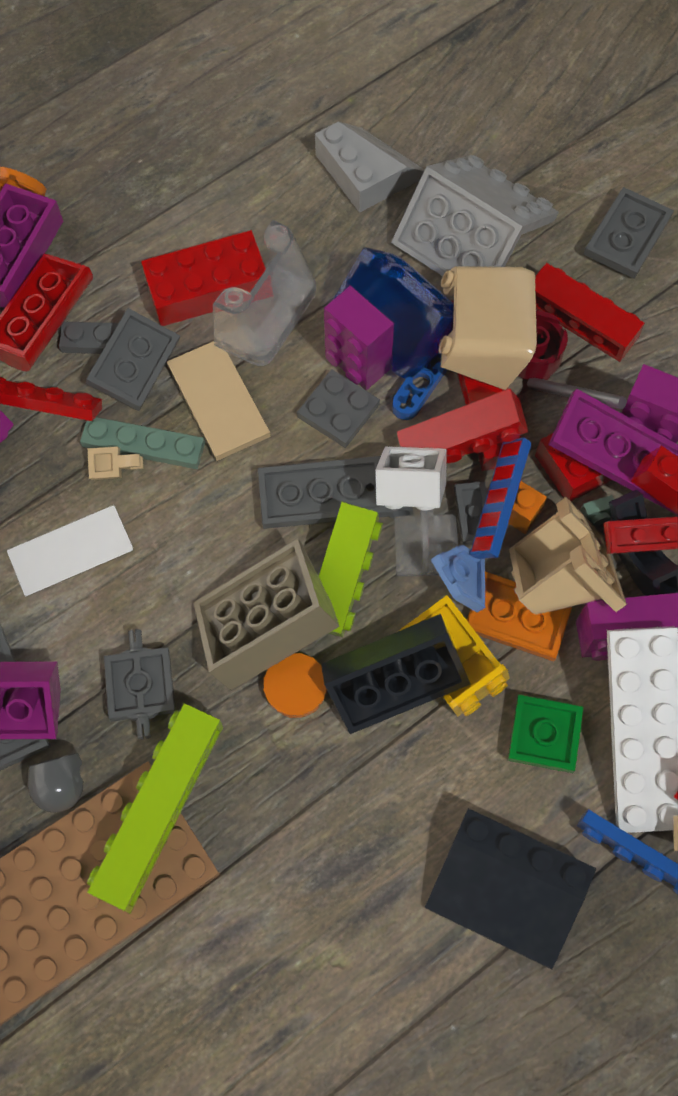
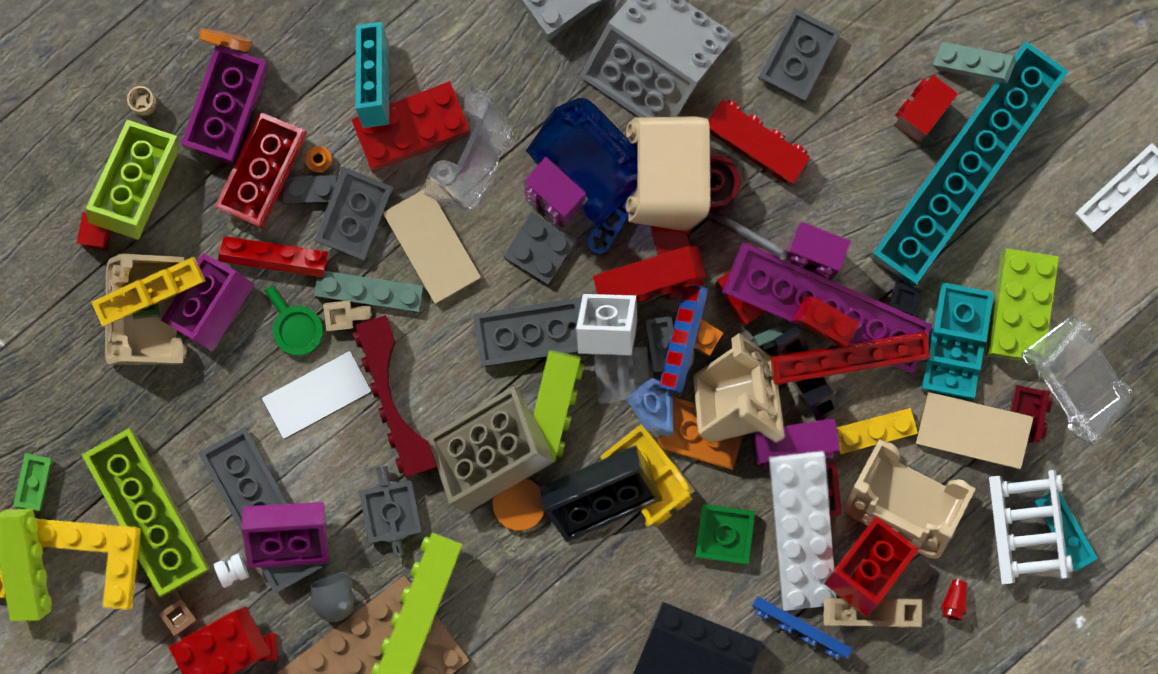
camera: 10 degrees left, 15 degrees up
none -> green piece [264,285,323,356]
none -> orange plate [305,146,332,173]
none -> dark red arch [353,315,437,478]
none -> teal brick [355,22,389,128]

